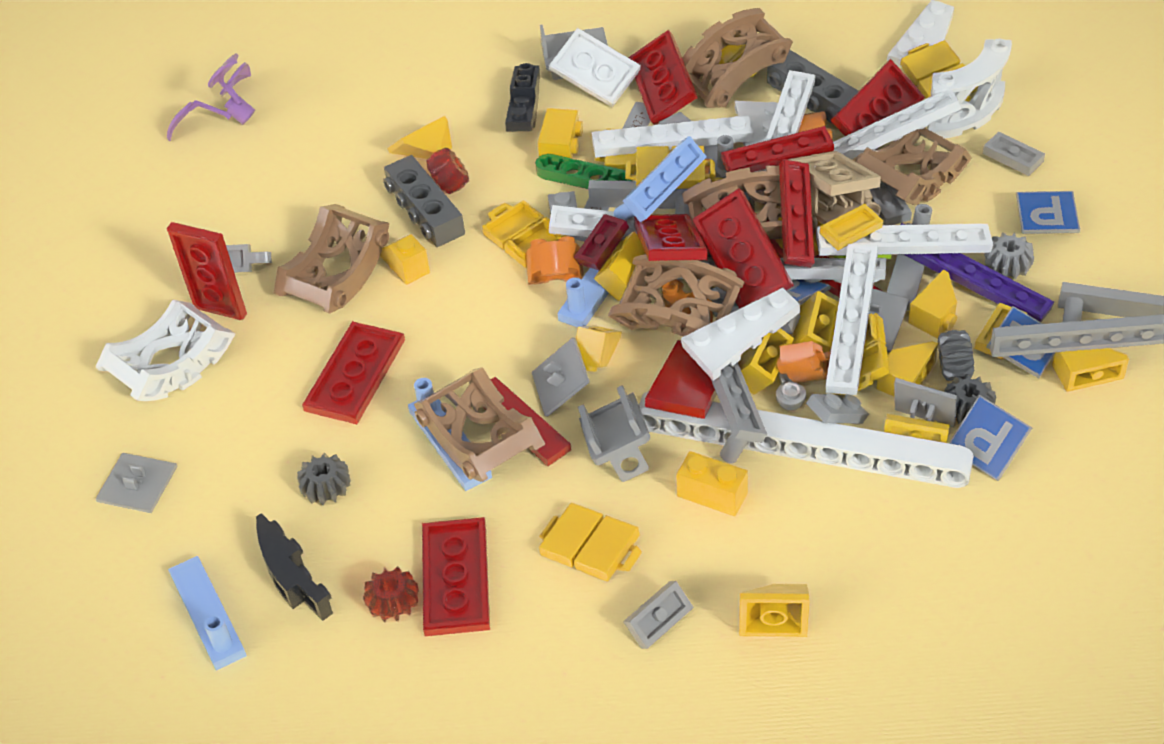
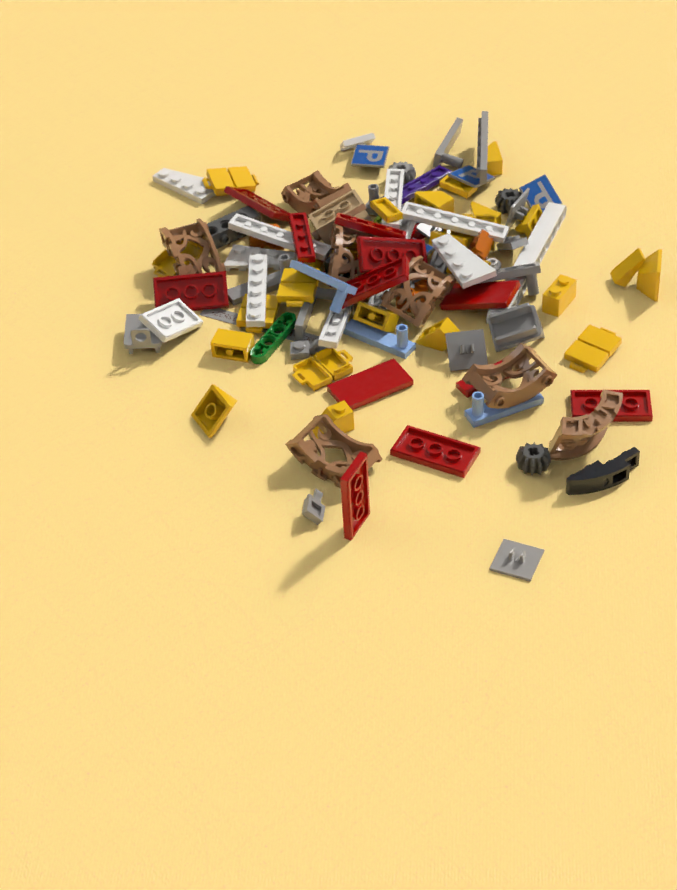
camera: 85 degrees left, 5 degrees down
white fence [96,299,235,401] -> none
medium lavender plant [167,53,255,142] -> none
light blue piece [168,556,247,671] -> none
clear red gear [363,566,419,623] -> none
dark grey brick [383,155,465,247] -> none
clear red gear [426,147,469,194] -> none
black slope [505,63,540,132] -> none
orange cylinder [526,236,584,285] -> none
dark red plate [574,214,629,271] -> none
light grey plate [623,581,694,649] -> none
white plate [833,88,962,160] -> none
white fence [927,39,1012,139] -> none
dark grey gear [938,330,975,381] -> none
light grey plate [983,132,1045,176] -> none
none -> red tile [327,358,414,410]
none -> white tile [340,133,376,151]
none -> medium nougat fence [549,389,623,460]
none -> yellow slope [610,248,646,287]

